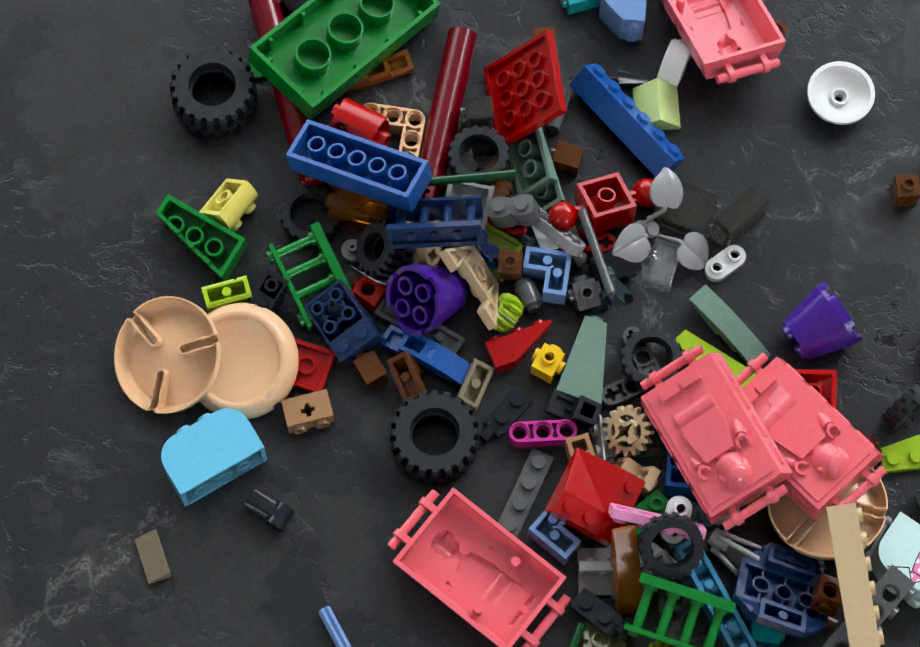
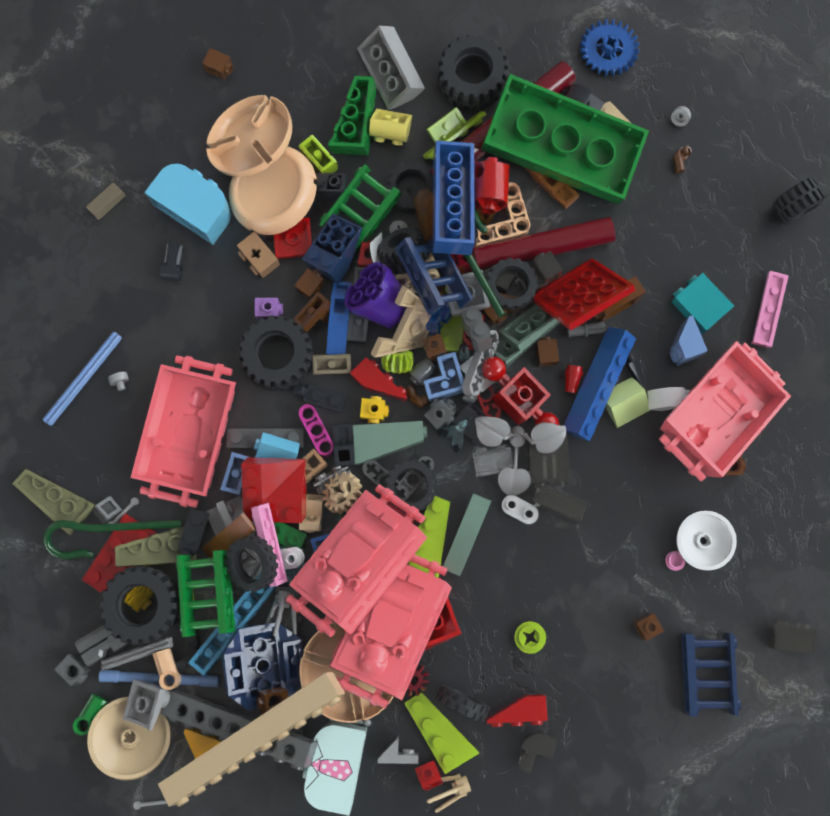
camera: 70 degrees right, 10 degrees up
dark grey bar [578,209,616,295] -> none
dark purple cone [781,281,862,361] -> none
none -> light grey tile [108,372,129,391]
none -> reddish brown brick [202,48,233,80]
none -> medium azure brick [254,432,300,459]
none -> medium lavender brick [255,298,283,320]
none -> light grey slope [357,26,425,110]
none -> reddish brown arm [405,385,429,408]
none -> lime bracket [422,107,486,160]
none -> lime gear [514,621,546,654]
none -> red cone [565,365,584,393]
none -> bright pink plate [665,551,685,571]

